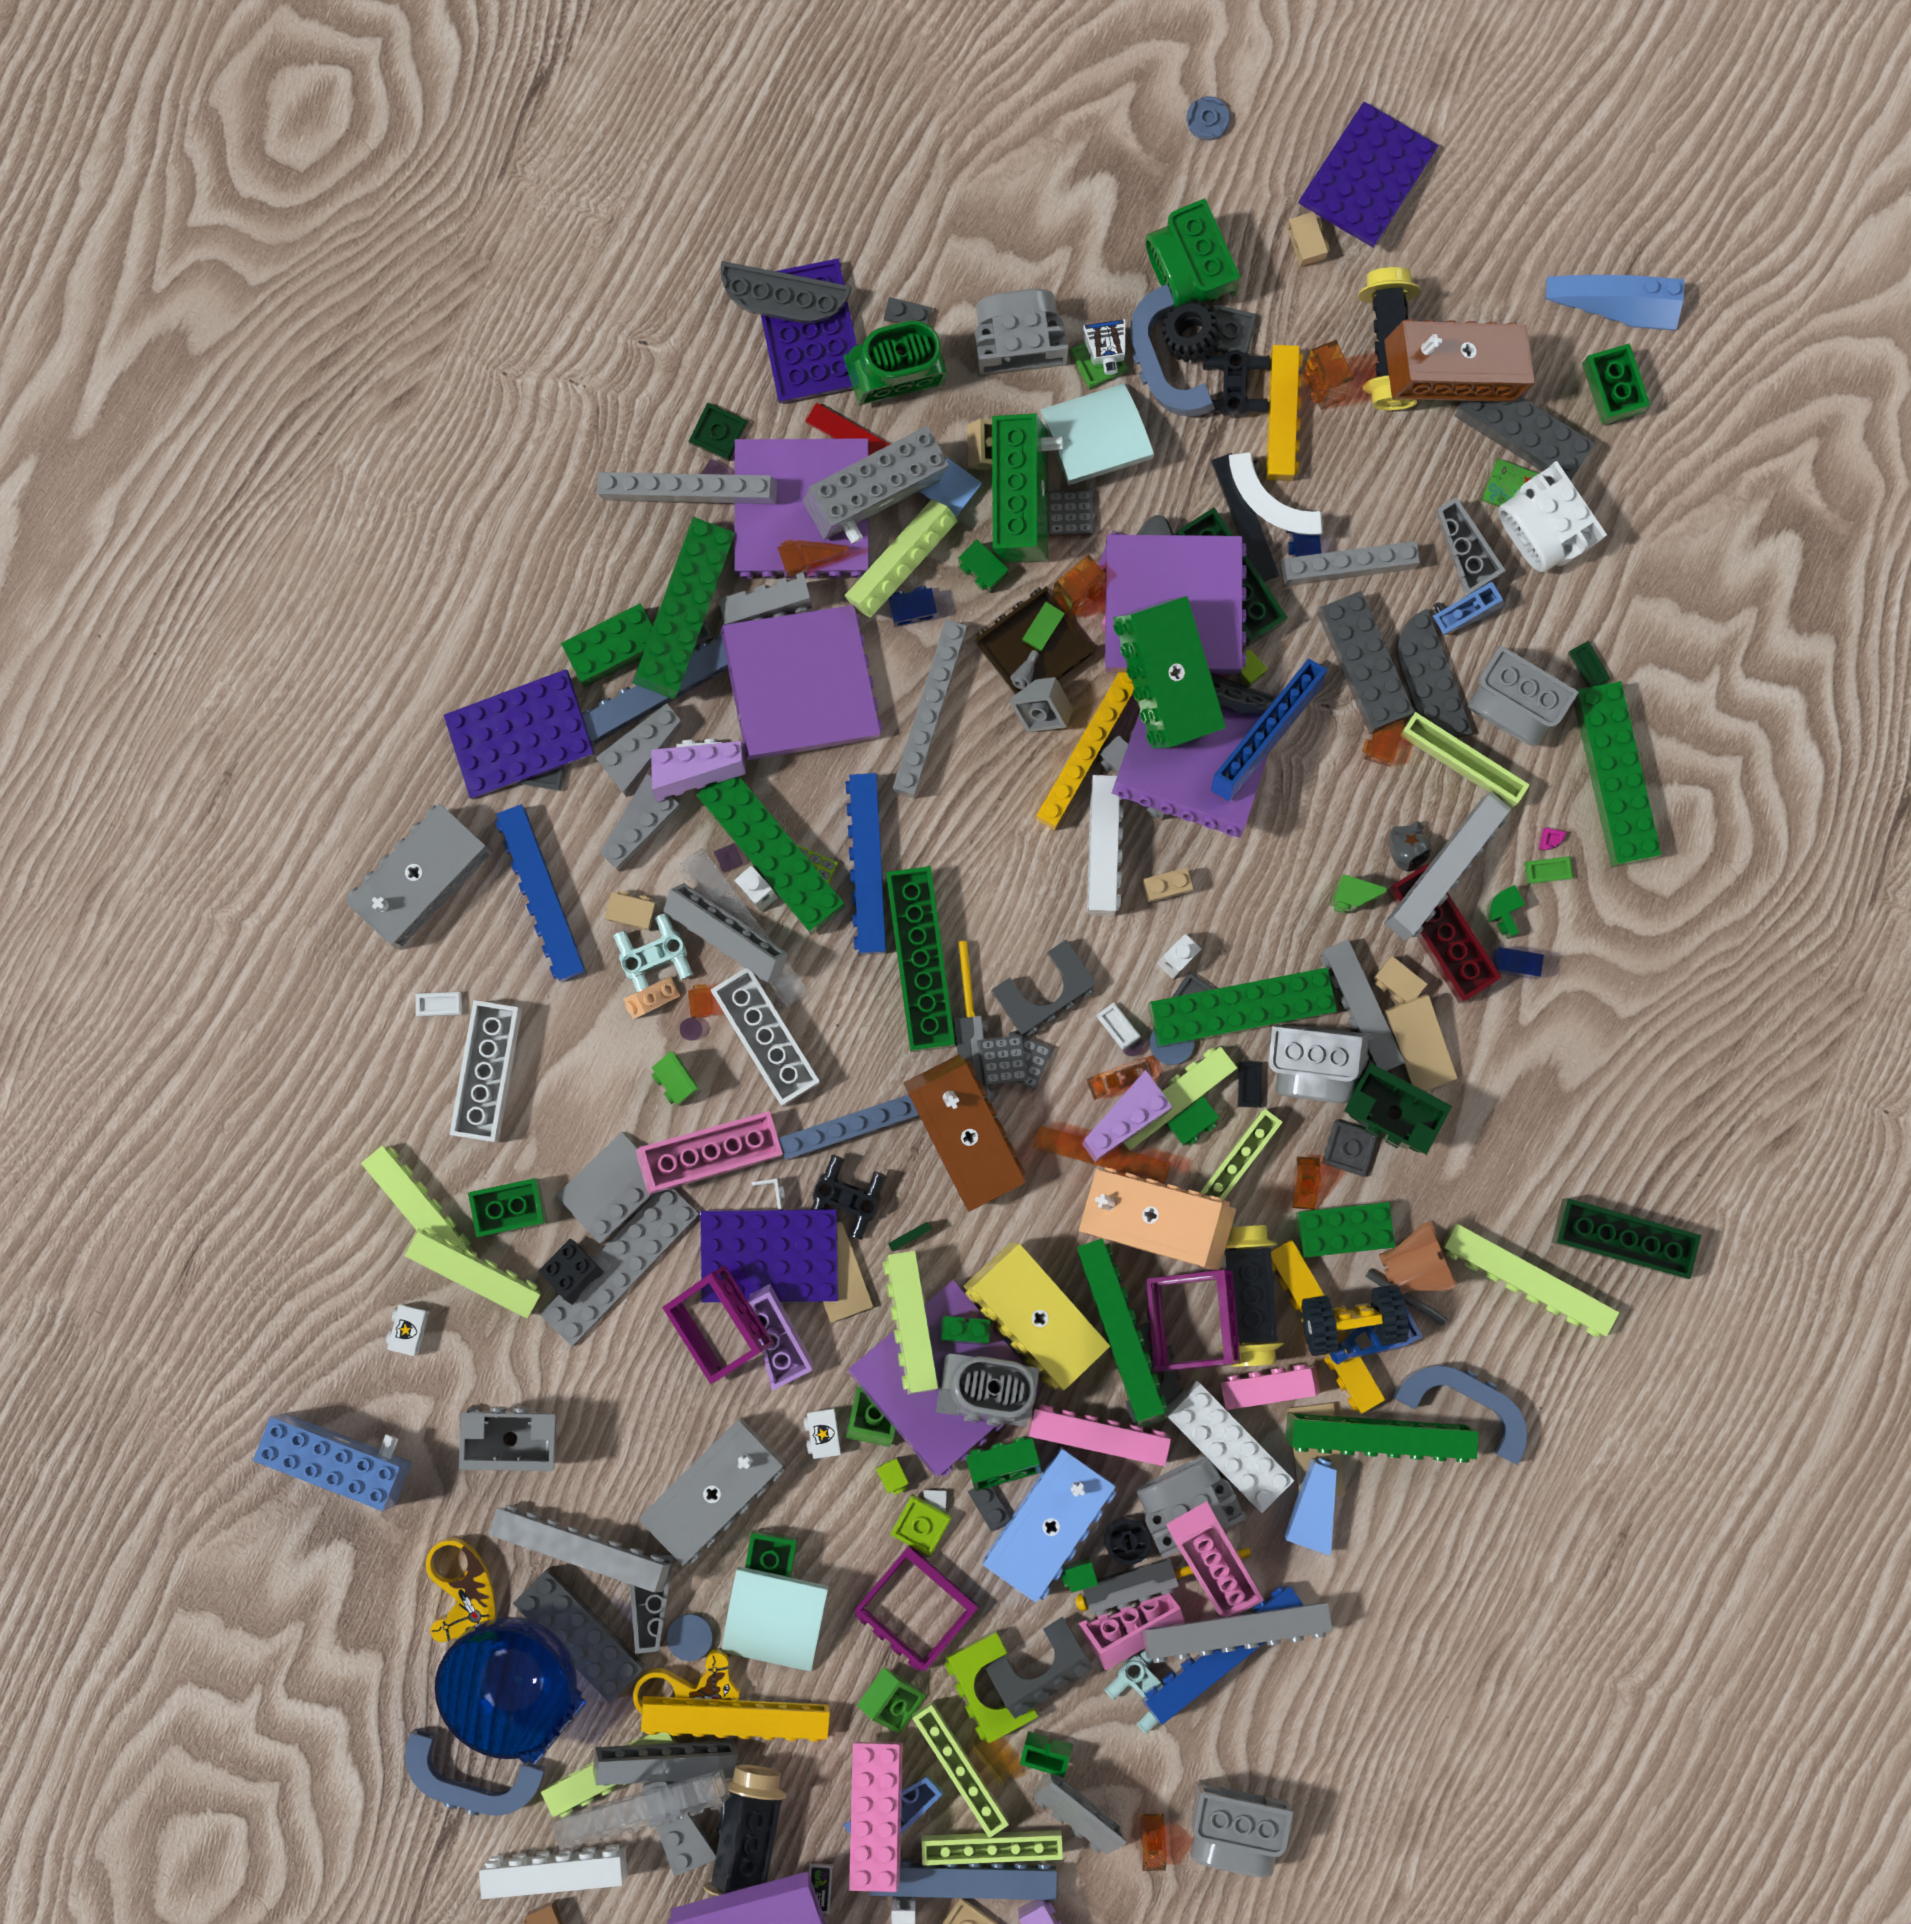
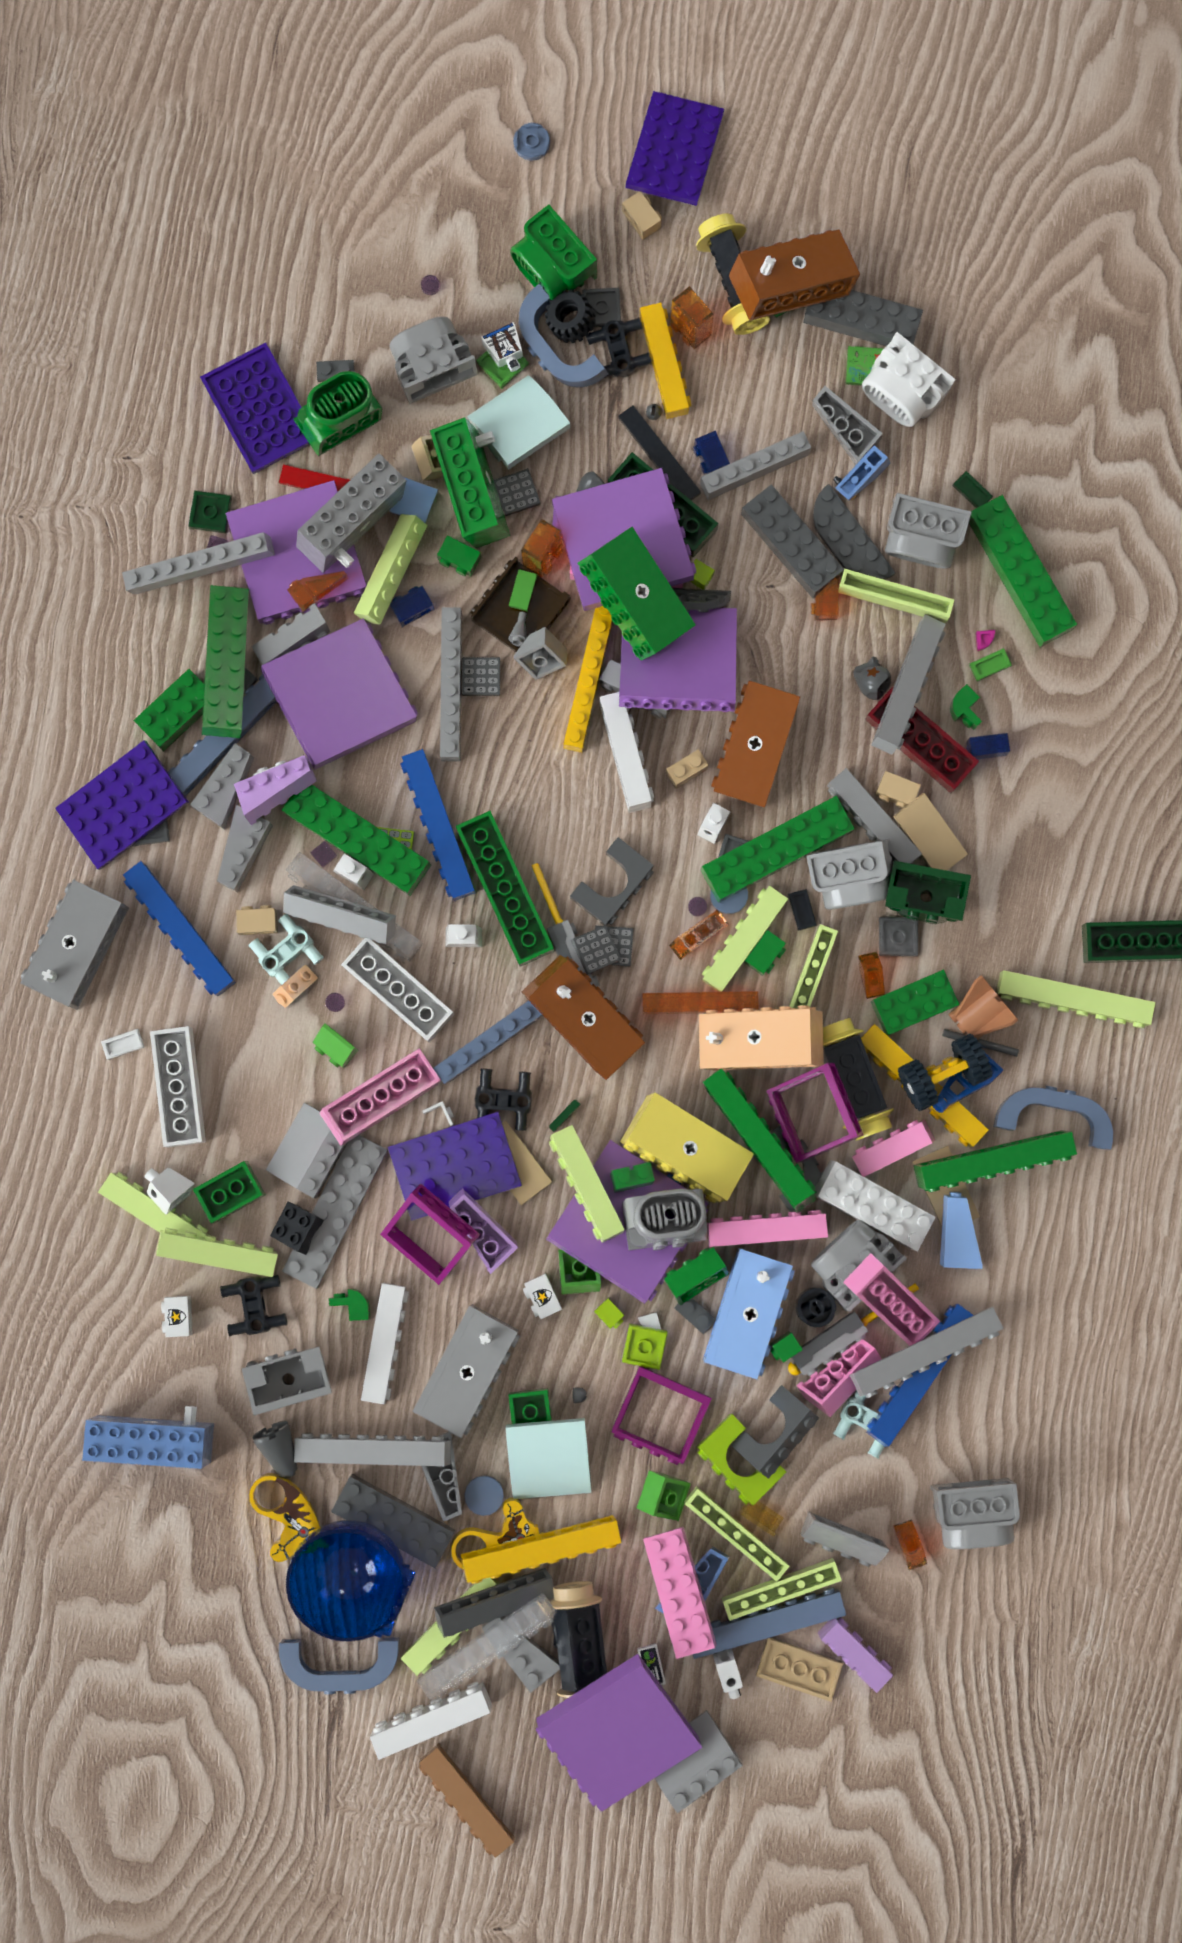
camera: 15 degrees left, 0 degrees up
clear orange brick [688,984,715,1019] -> none
dark grey plate [721,261,851,324] -> none
green piece [1019,1731,1073,1778] -> none
lavender wedge [1082,1070,1172,1163] -> none
white tile [1096,1002,1141,1051] -> none
blue brick [1210,658,1328,802] -> none
white tile [1229,452,1323,535] -> none
bright green slope [1330,874,1387,914] -> none
medium blue wedge [1545,275,1684,331] -> none
green brick [1582,343,1650,425] -> none
none -> white torso [145,1168,195,1215]
none -> black piece [220,1275,288,1337]
none -> dark grey cone [252,1421,298,1479]
none -> green brick [329,1289,370,1321]
none -> white brick [361,1283,409,1404]
none -> clear purple tile [421,275,440,295]
none -> white torso [445,924,482,947]
none -> tile [462,657,500,696]
none -> dark grey hinge [572,1387,587,1403]
none -> dark orange piece [711,680,800,808]

